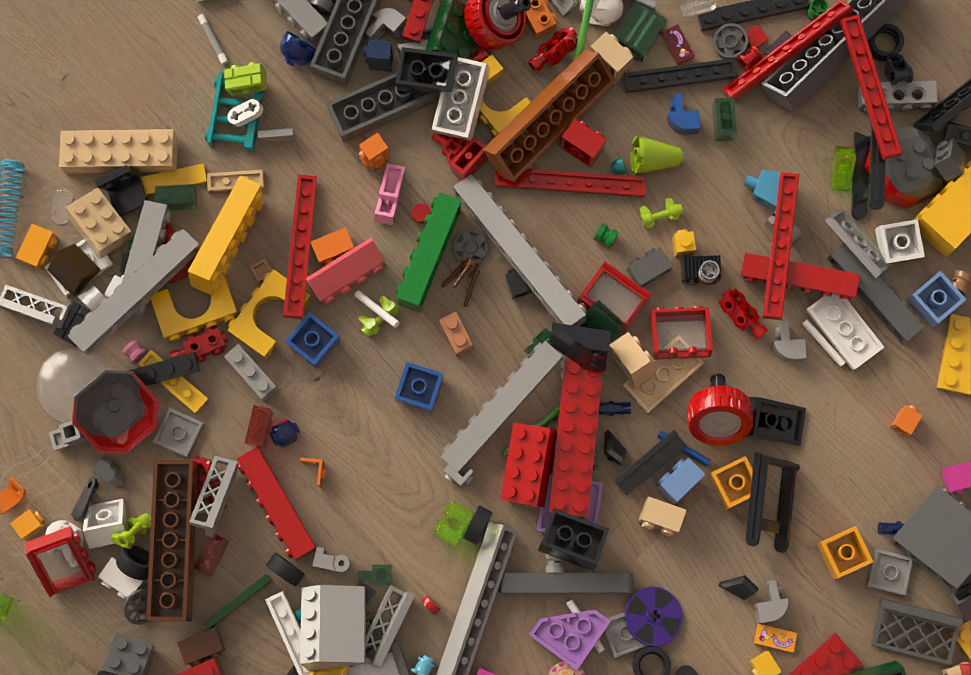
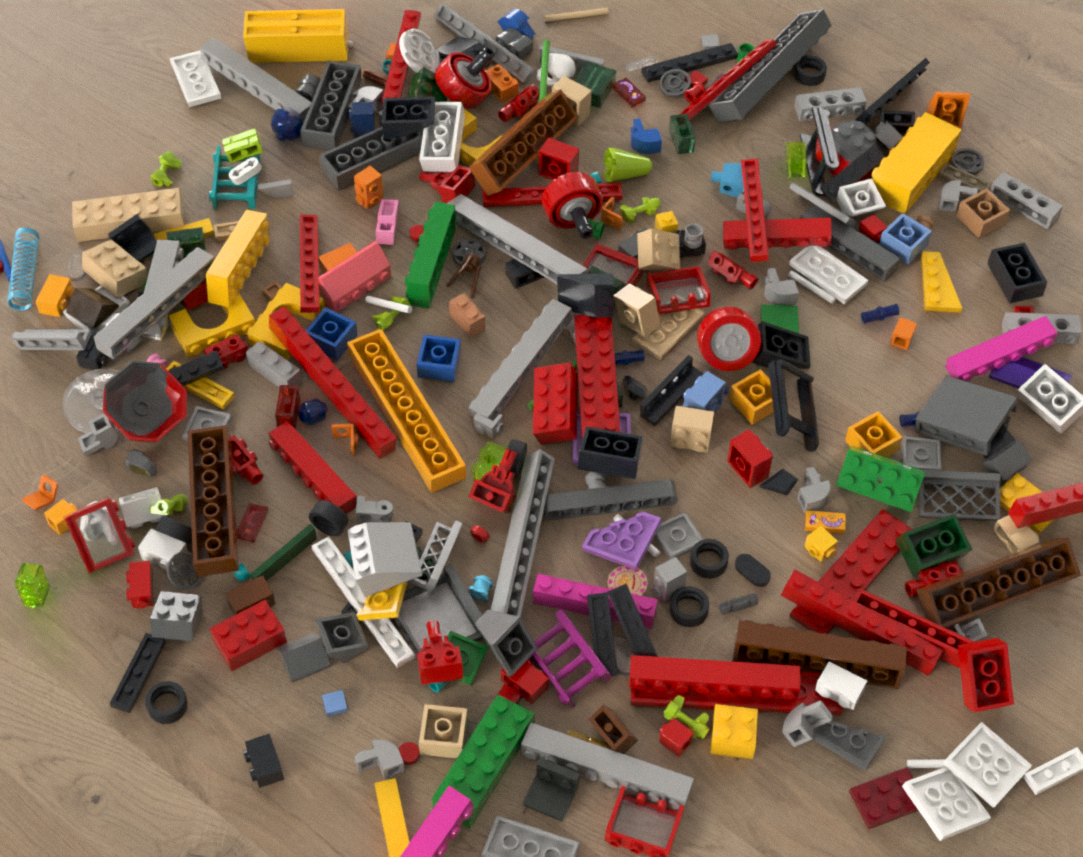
camera: 10 degrees left, 25 degrees down
black piece [71,477,99,521] -> none
light grey fence [189,456,238,537] -> none
light grey bar [197,14,229,65] -> none
clear green plate [358,565,392,585] -> none
black plate [623,58,737,93] -> none
dark purple piece [625,586,683,647] -> none
red tile [840,15,903,160] -> none
black piece [884,53,913,85] -> none
none -> red brick [126,561,154,609]
none -> lime piece [150,151,182,187]
none -> teal hinge [234,563,251,581]
none -> red brick [269,306,397,459]
none -> light orange brick [347,329,466,493]
none -> red brick [468,448,518,513]
none -> red wheel [542,172,603,239]
none -> orange bracket [601,197,623,230]
none -> tan brick [637,229,680,272]
none -> red brick [727,429,773,488]
none -> green tile [761,304,799,333]
none -> black plate [820,144,884,202]
none -> green piece [836,445,926,512]
none -> red brick [858,214,888,243]
none -> clear blue pin [861,304,900,324]

